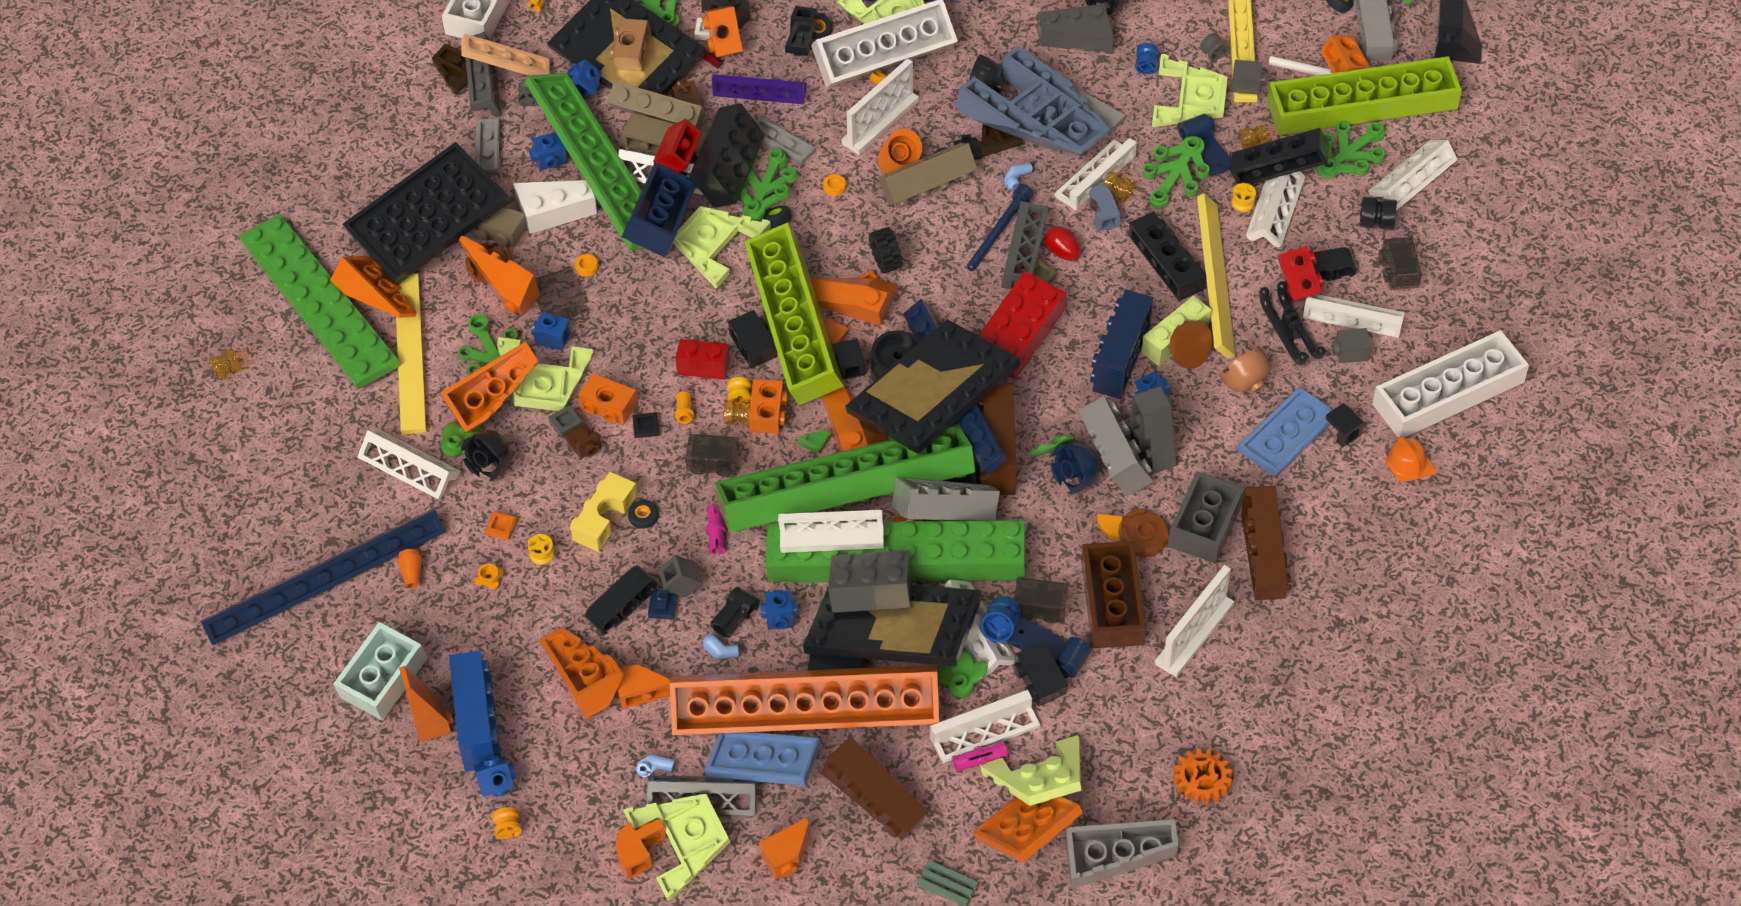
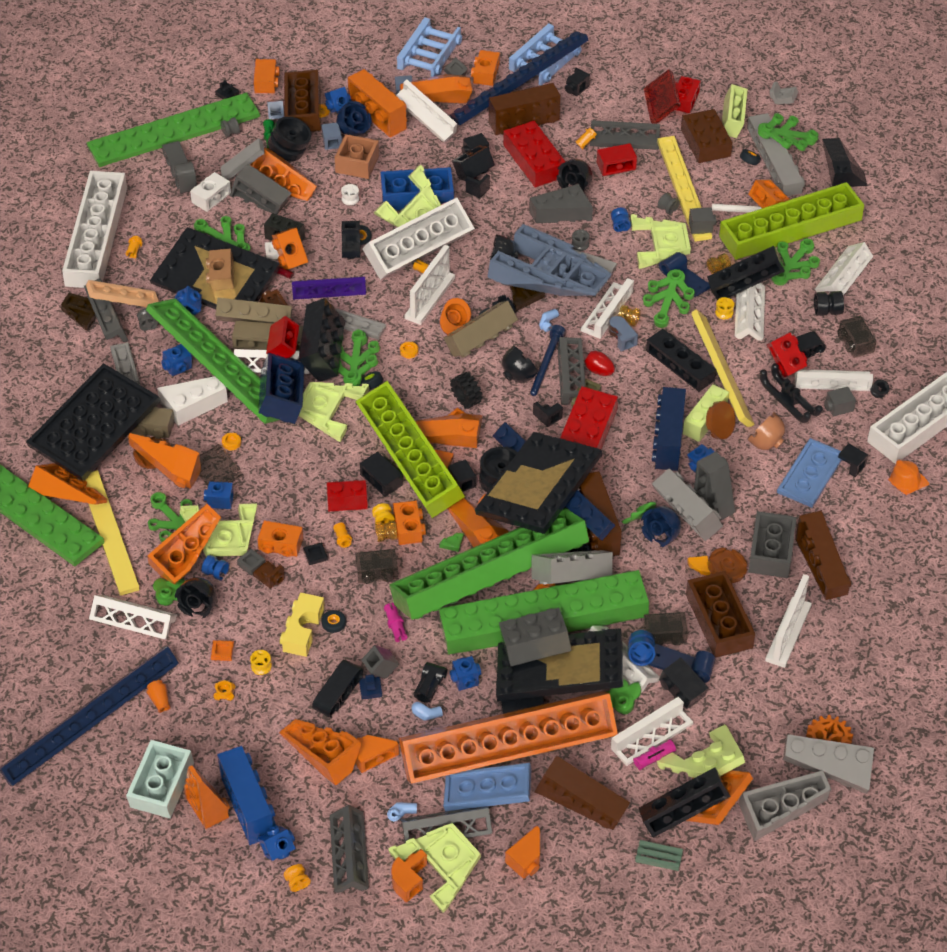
camera: 15 degrees left, 5 degrees down
white fence [778,510,884,553] -> none
none -> blue wheel [201,555,229,581]
none -> dark grey fence [330,805,369,893]
none -> black cylinder [502,346,538,383]
none -> black panel [533,402,563,427]
none -> dark grey wheel [571,229,590,251]
none -> black brick [638,767,730,838]
none -> light grey wedge [783,734,874,794]
none -> black bush [870,379,890,398]

